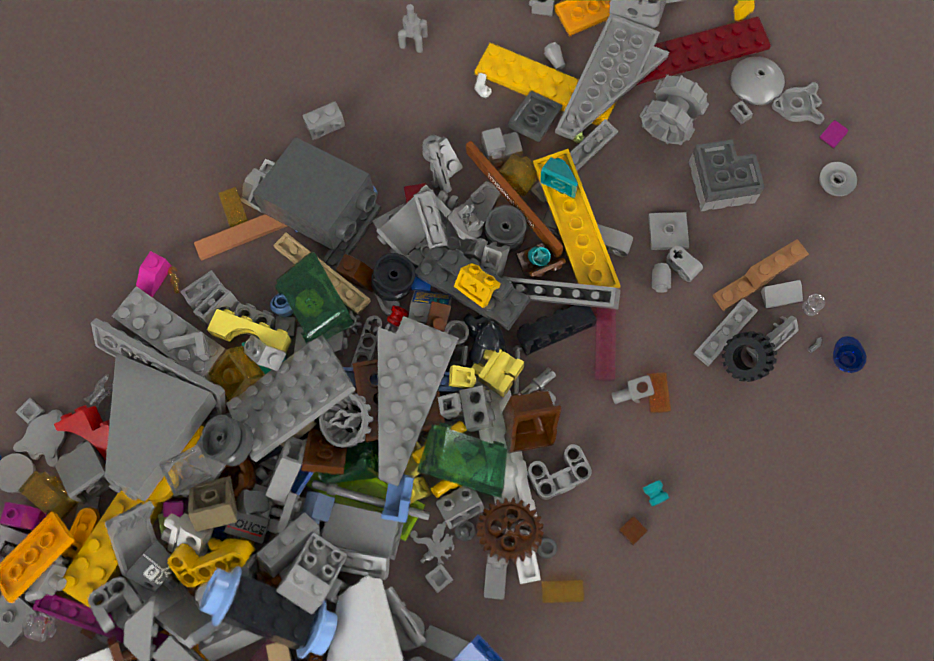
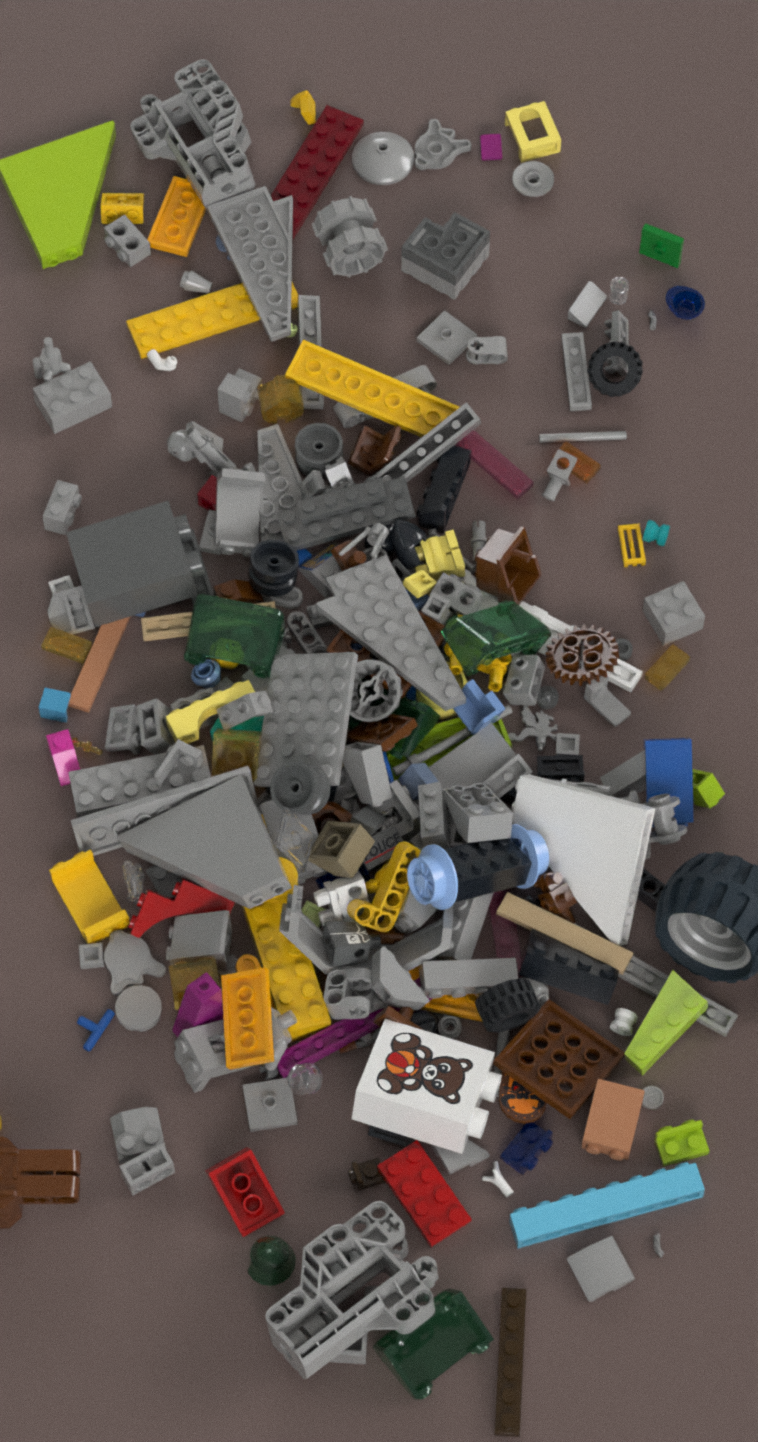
camera: 50 degrees left, 10 degrees down
magenta slope [163,498,189,517] -> none
red wheel [386,305,409,327] -> none
light grey tile [414,189,449,249] -> none
light grey plate [448,205,484,240] -> none
yellow bracket [454,263,501,308] -> none
dark orange tile [466,141,563,258] -> none
dark grey plate [507,91,563,143] -> none
teal wheel [528,246,551,266] -> none
light grey beam [528,444,592,500] -> none
teal slope [540,157,578,199] -> none
reddish brown tile [619,516,648,545] -> none
light grey brick [652,263,671,293] -> none
medium nougat bracket [713,239,809,311] -> none
light grey piece [730,101,753,124] -> none
none -> light grey brick [33,361,112,434]
none -> dark azure panel [39,688,71,723]
none -> yellow panel [49,849,130,944]
none -> light grey plant [339,523,389,561]
none -> light yellow panel [505,101,561,163]
none -> black bracket [537,755,585,783]
none -> light grey bar [539,431,627,443]
none -> yellow tile [617,523,646,567]
none -> green plate [639,223,684,268]
none -> light grey brick [642,581,705,646]

